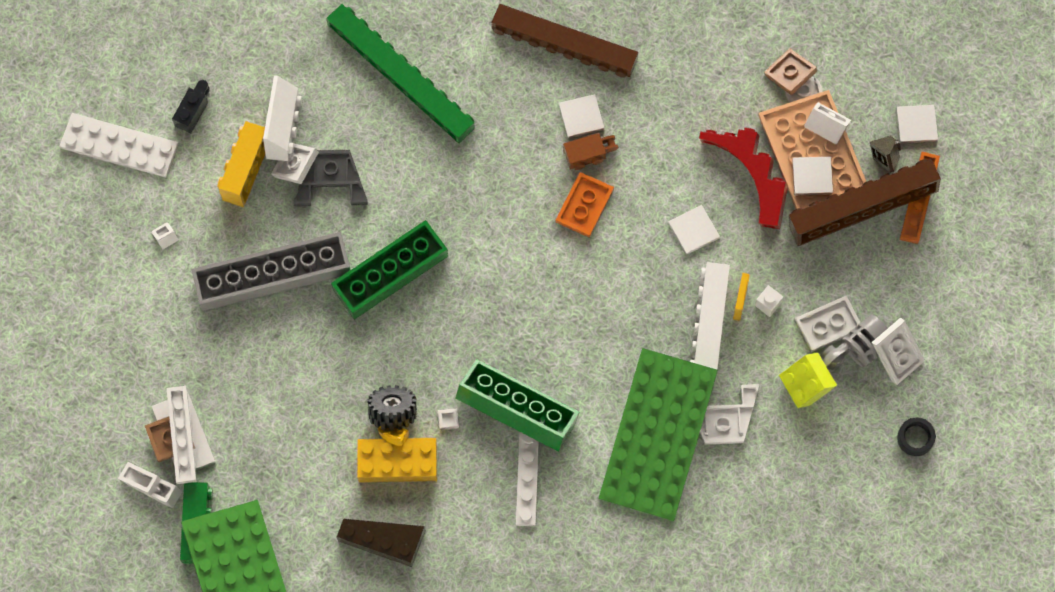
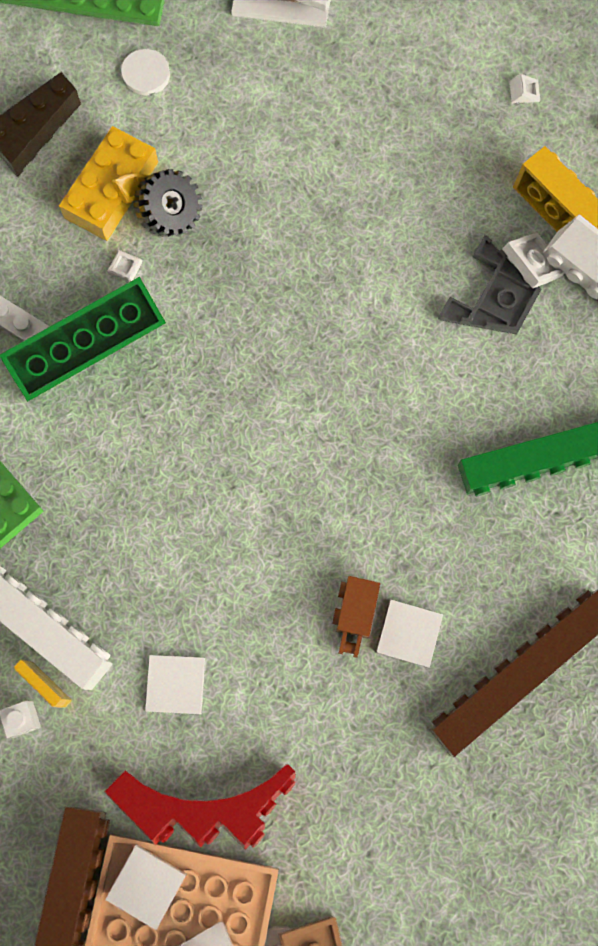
camera: 115 degrees right, 5 degrees up
light grey brick [191,232,350,311] -> none
green brick [331,220,449,320] -> none
orange plate [555,172,614,238] -> none
none -> white tile [121,49,170,96]

